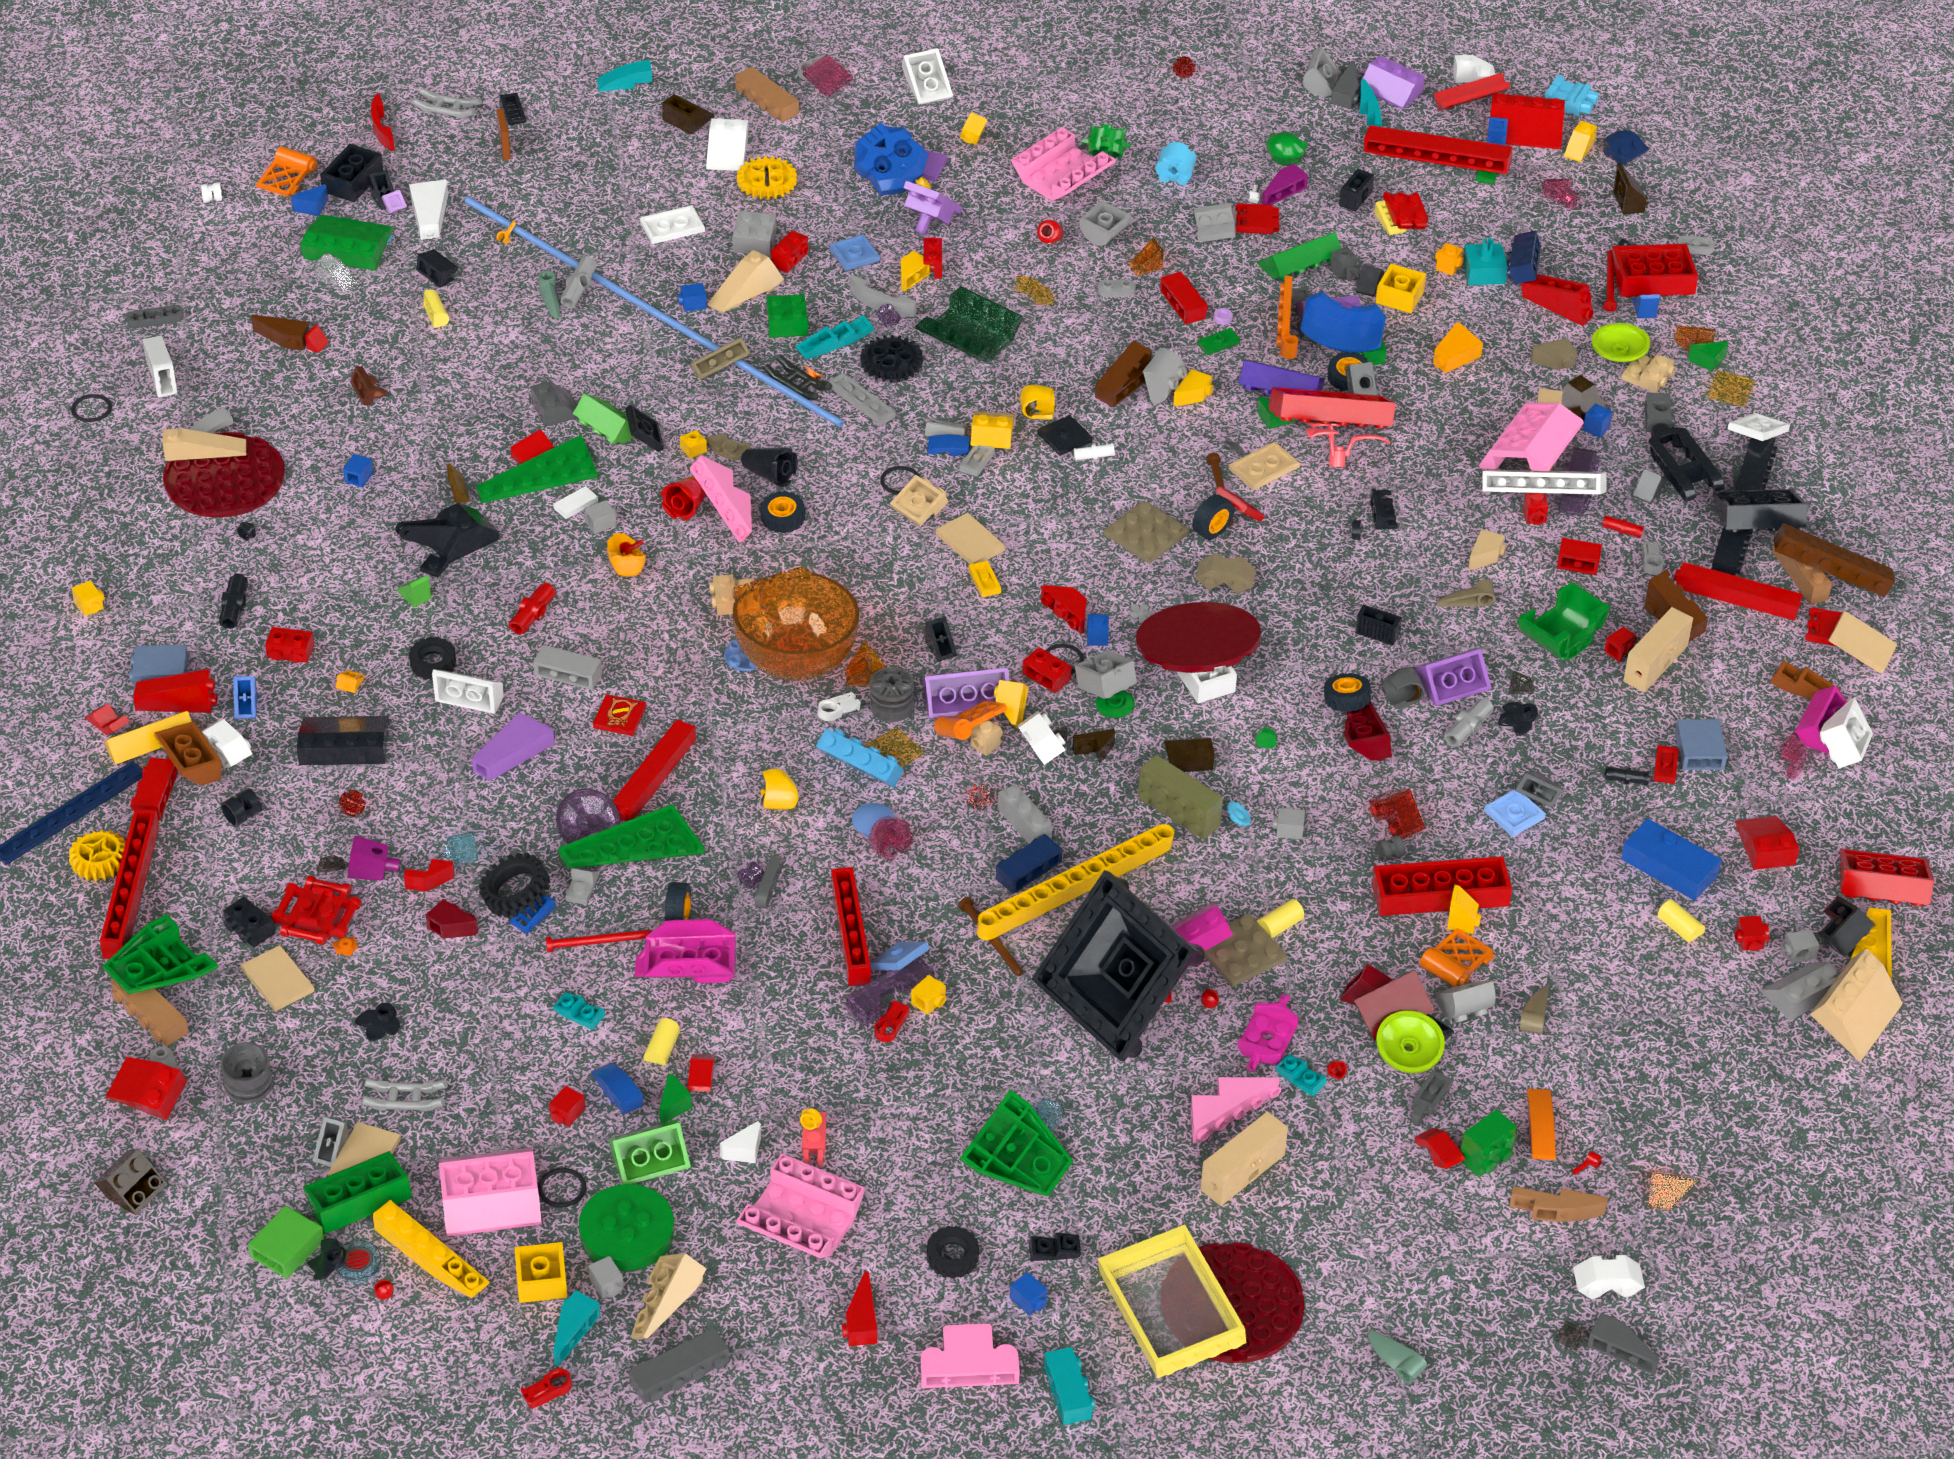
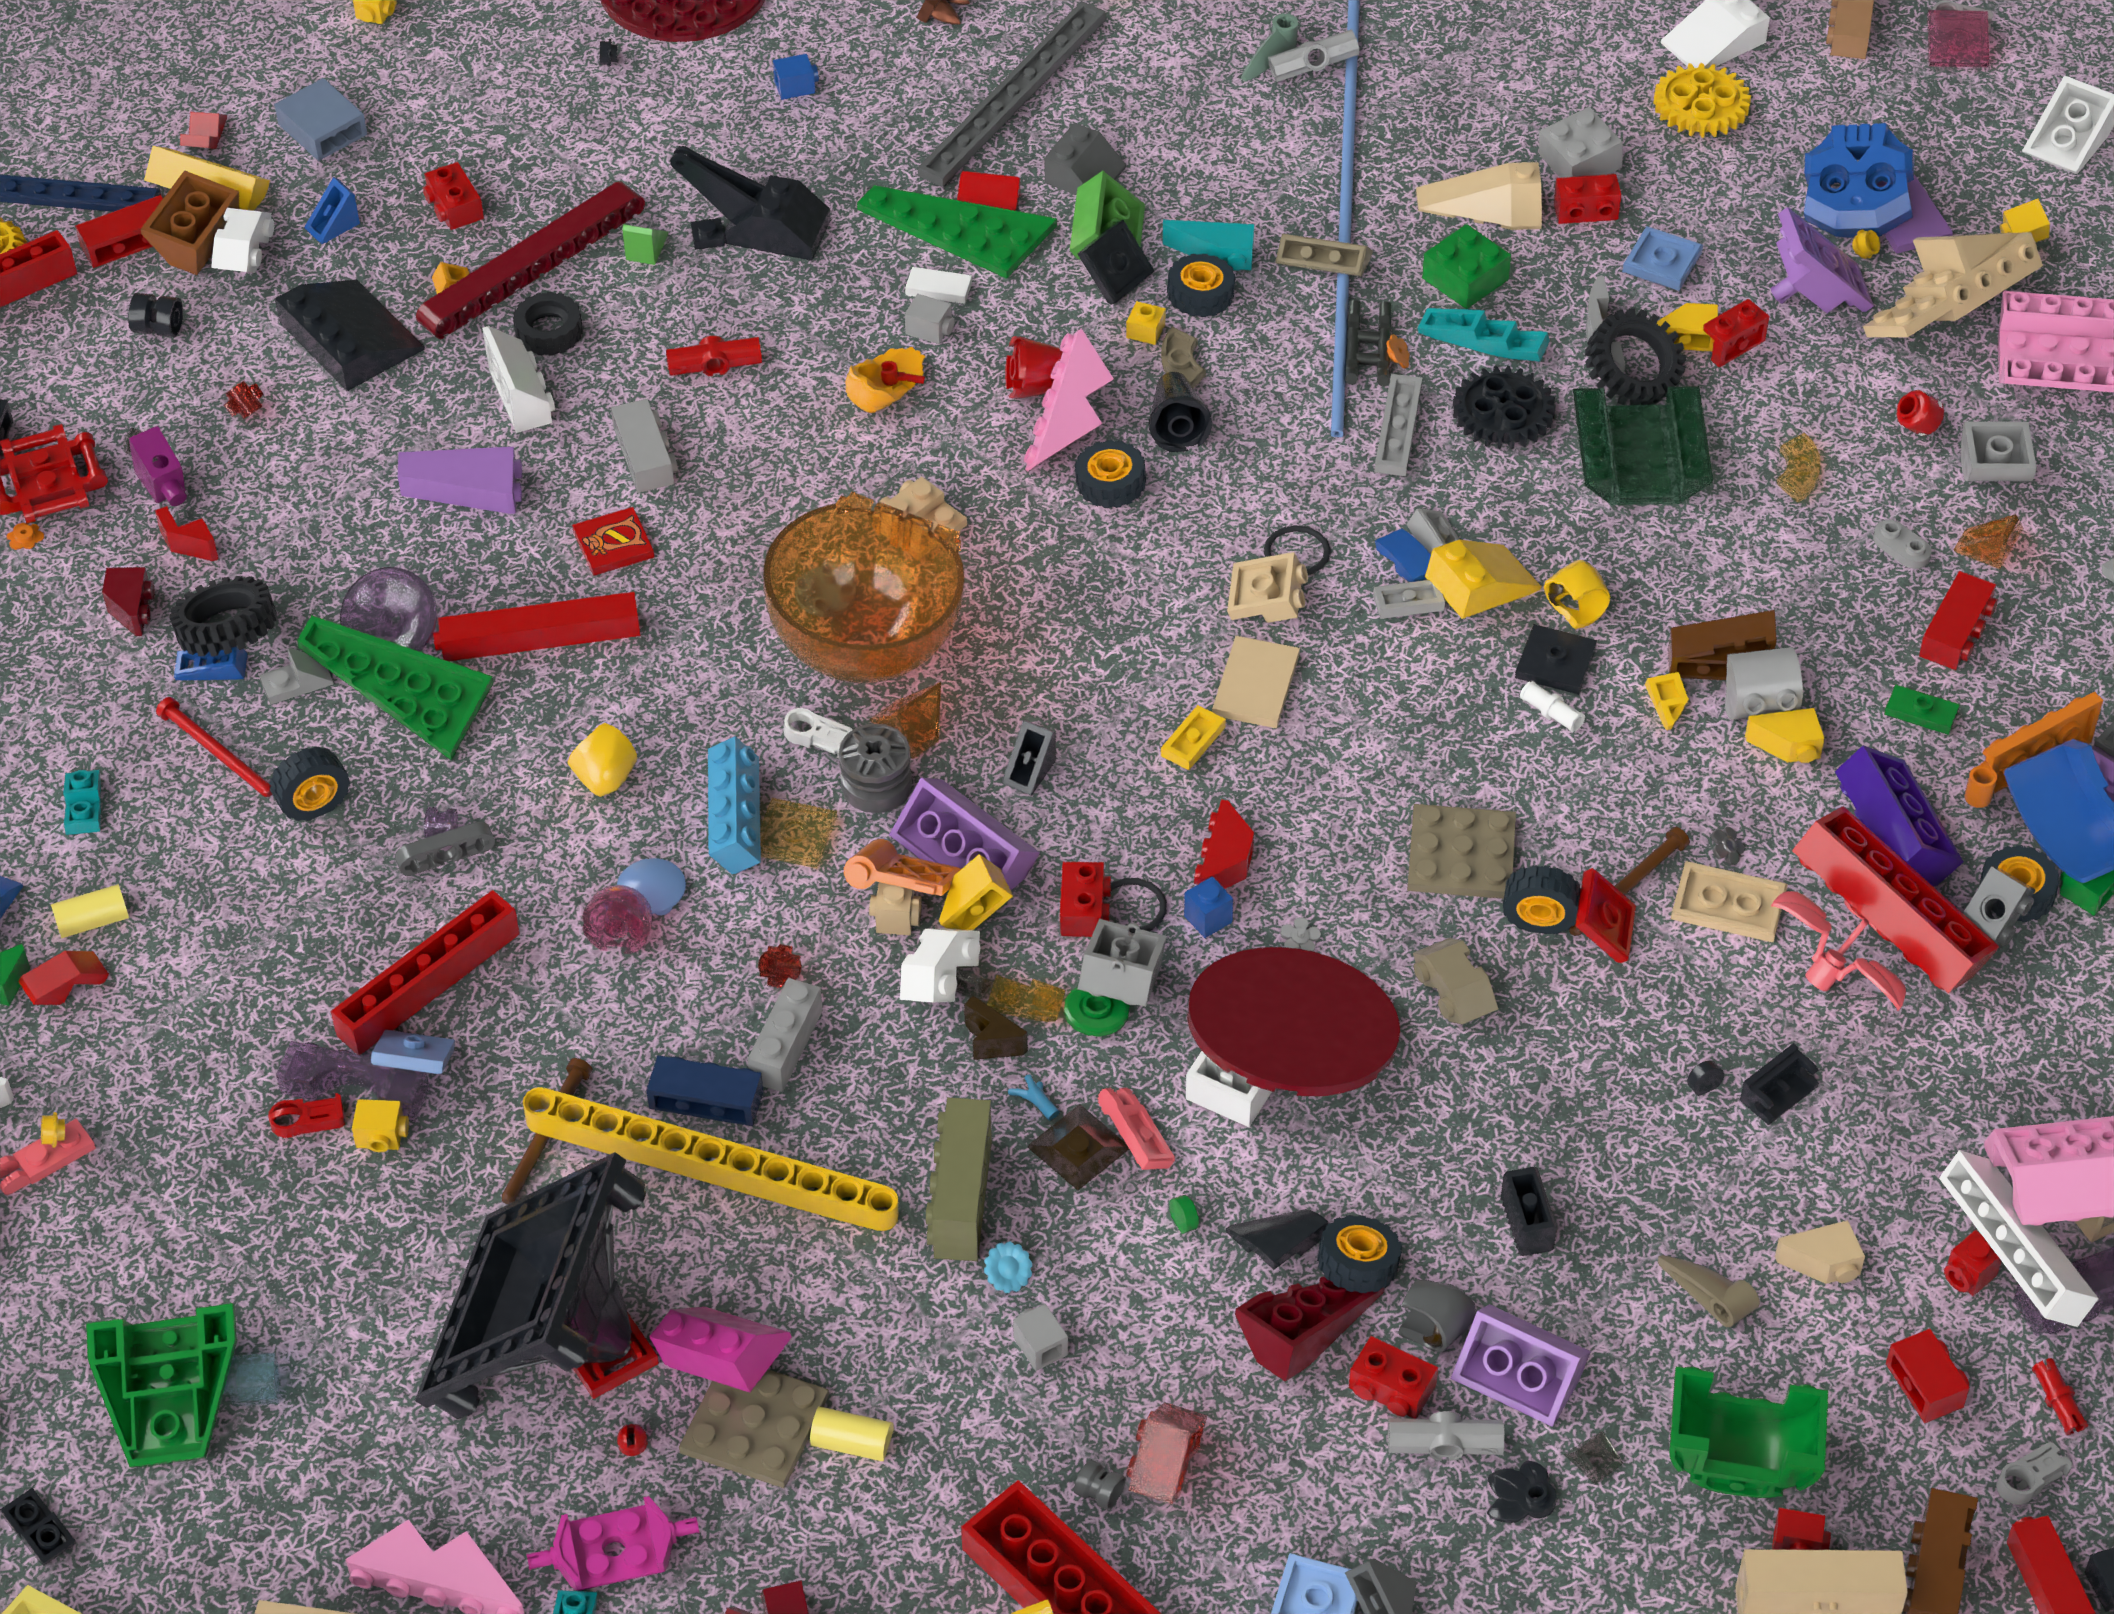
camera: 55 degrees right, 5 degrees up
red slope [133,669,218,713] -> none
black piece [219,573,248,629] -> none
clear light blue brick [444,832,479,866] -> none
pearl gold slope [446,463,470,503] -> none
dark pink slope [634,919,736,983] -> none
white tile [639,205,705,244] -> none
blue brick [677,283,707,312] -> none
clear purple wheel [876,304,900,328] -> none
lavender tile [1213,308,1233,325] -> none
none -> dark red beam [416,181,645,339]
none -> dark grey plate [918,1,1106,187]
none -> clear yellow slope [987,975,1066,1022]
none -> dark azure bar [1008,1074,1060,1121]
none -> coral hinge [1097,1088,1175,1170]
none -> teal slope [1163,219,1255,271]
none -> black wheel [1167,254,1236,317]
none -> black slope [1226,1209,1328,1270]
none -> red brick [1349,1336,1438,1419]
none -> black tyre [1585,308,1686,408]
none -> yellow slope [1645,672,1689,730]
none -> tan wedge [1863,232,2043,337]

